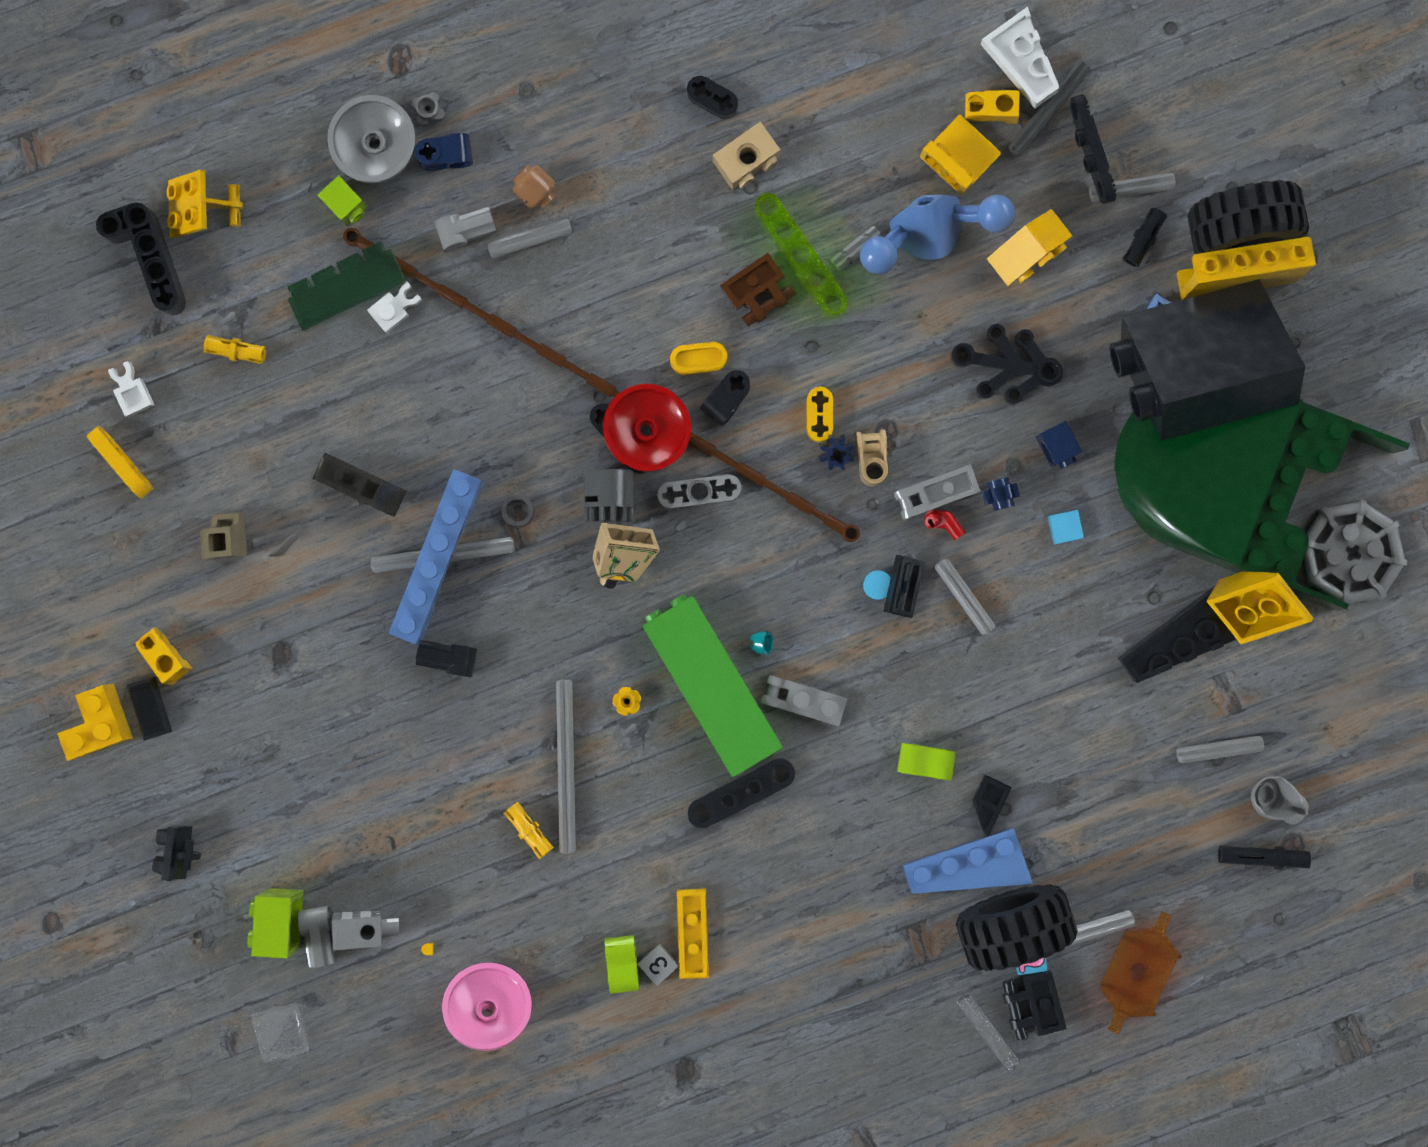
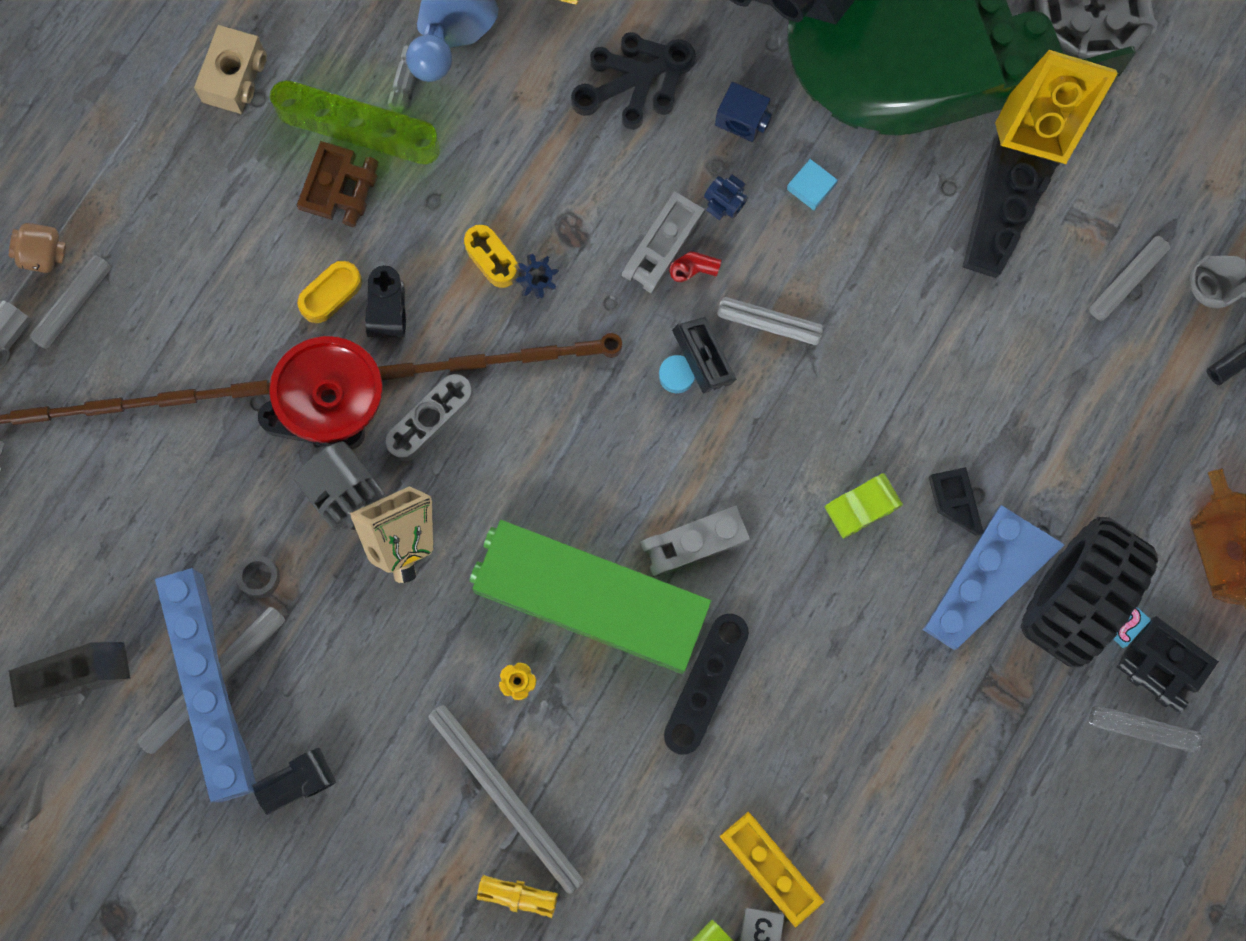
camera: 45 degrees left, 10 degrees down
black beam [687,76,738,119] -> none
teal hinge [750,631,774,655] -> none
tan piece [855,429,888,487] -> none
light grey axle [1066,910,1135,947] -> none

